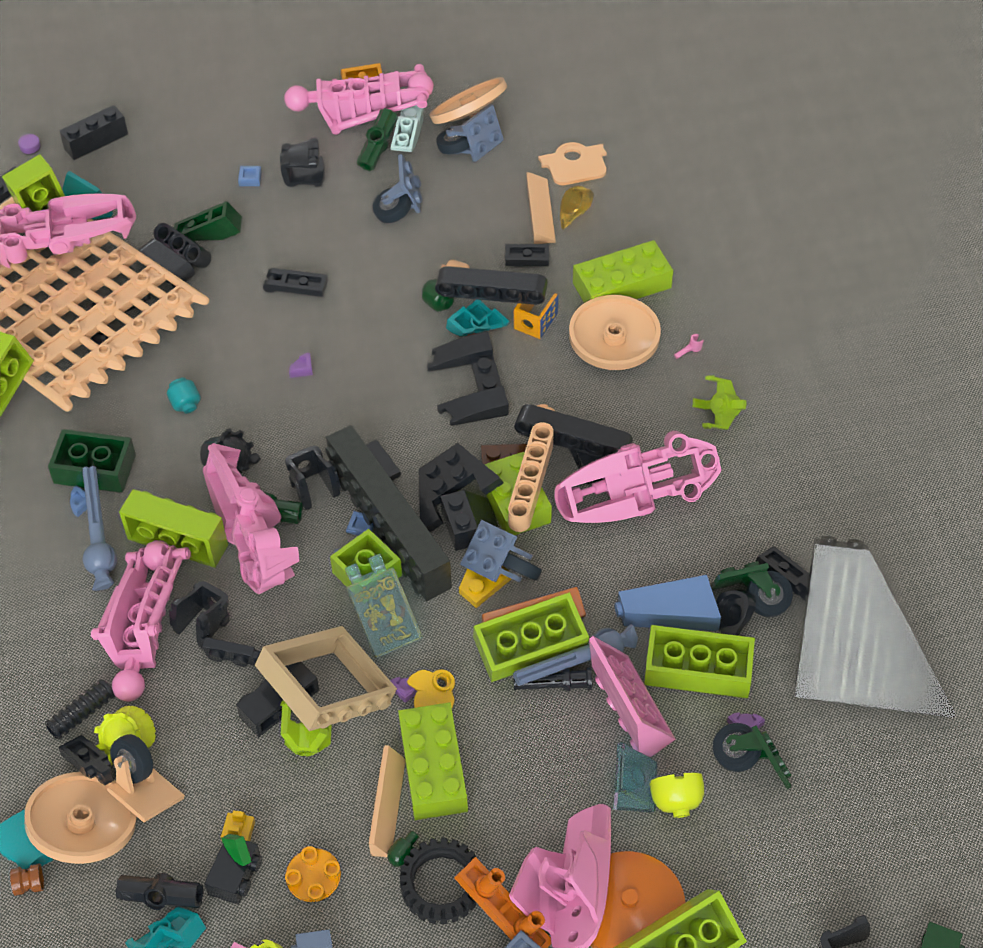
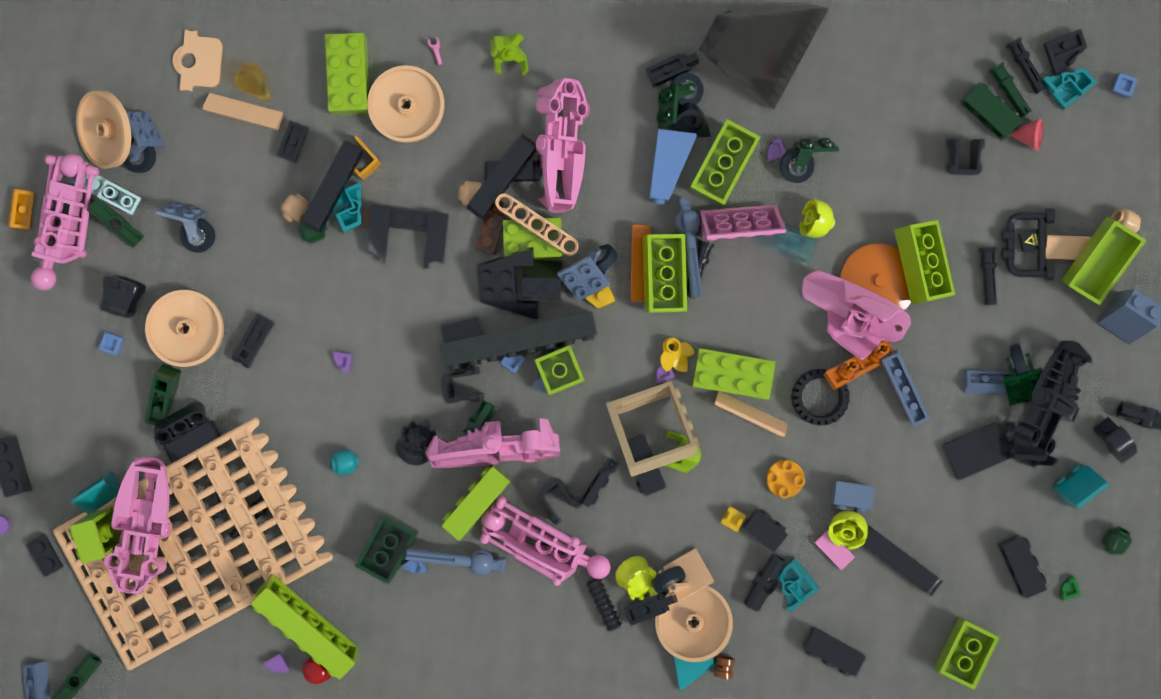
camera: 70 degrees left, 35 degrees up
green tile [221,834,251,866] -> none
clear light blue tile [345,554,423,658] -> none
dark green cylinder [387,830,419,867] -> none
none -> light nougat dish [145,290,224,367]

